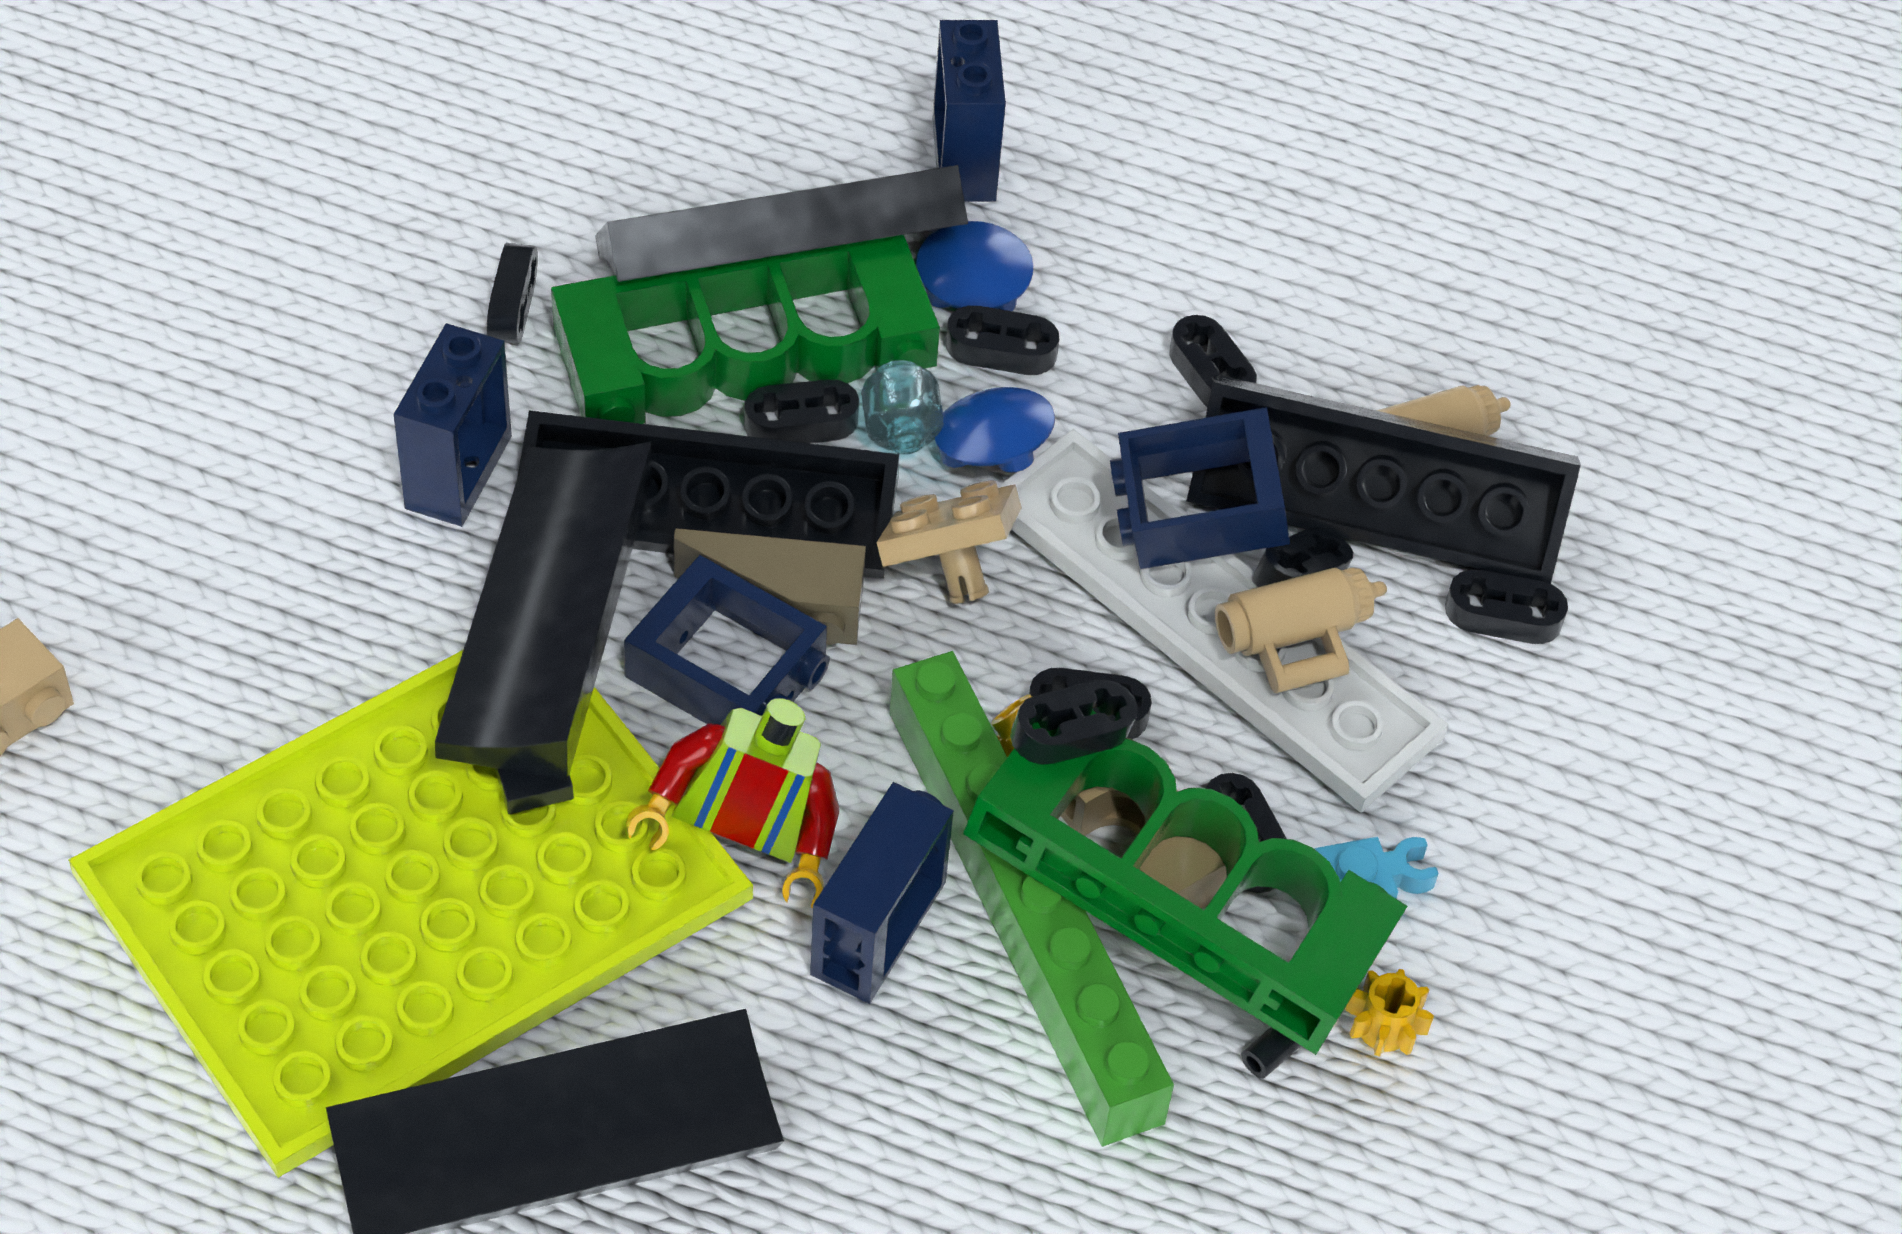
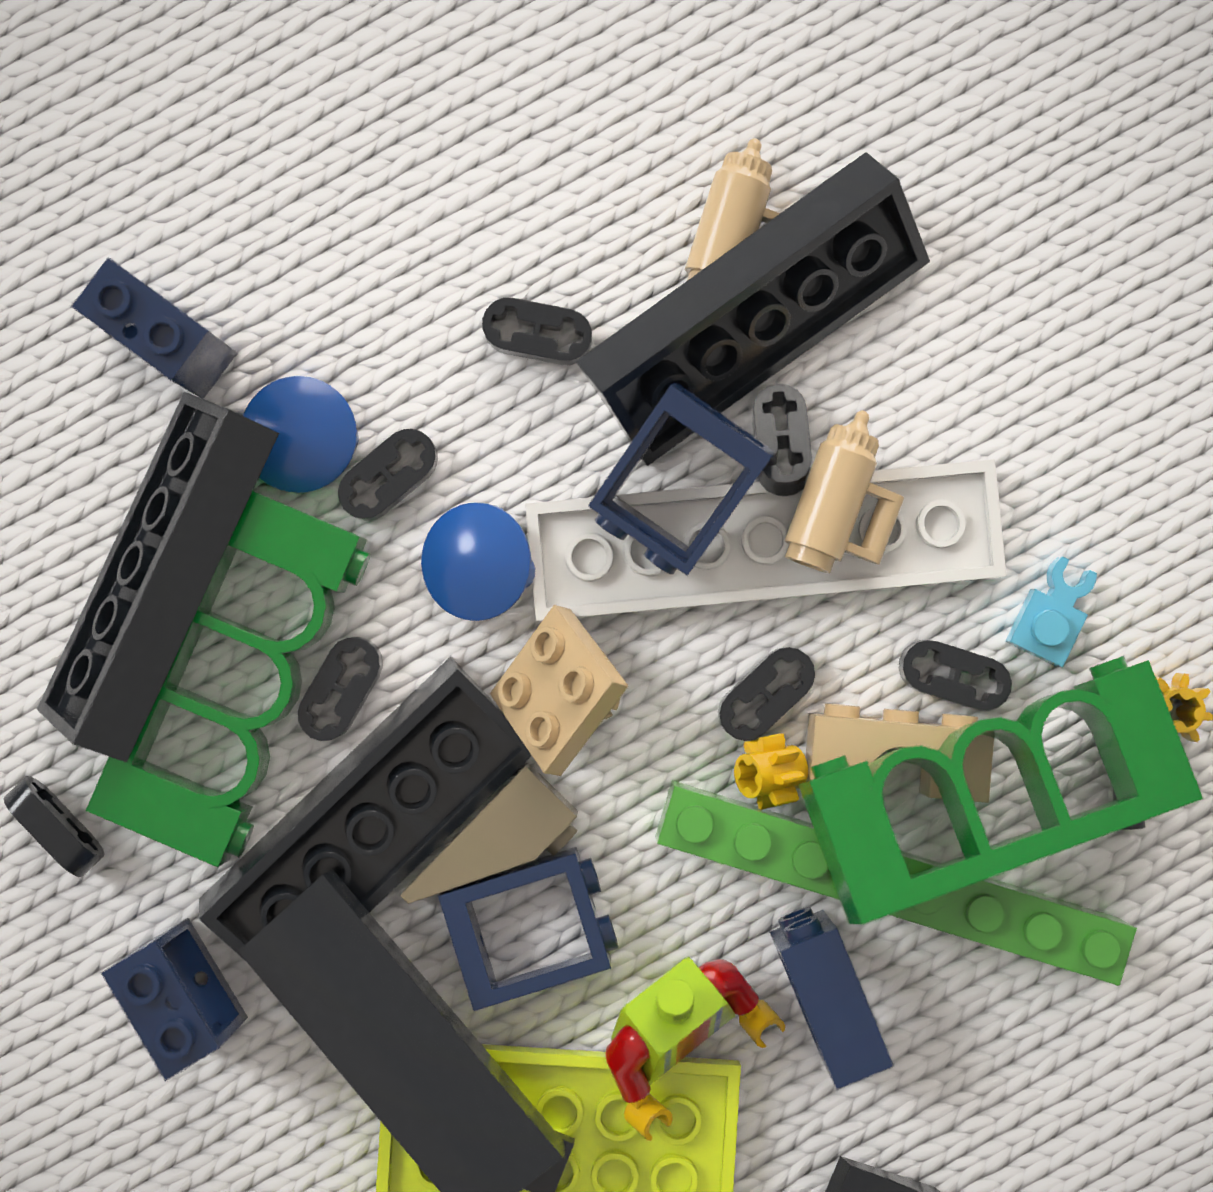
camera: 45 degrees left, 35 degrees up
clear light blue head [861,360,944,454] -> none
black beam [1010,680,1138,765] -> none
black beam [1445,569,1568,644] -> none

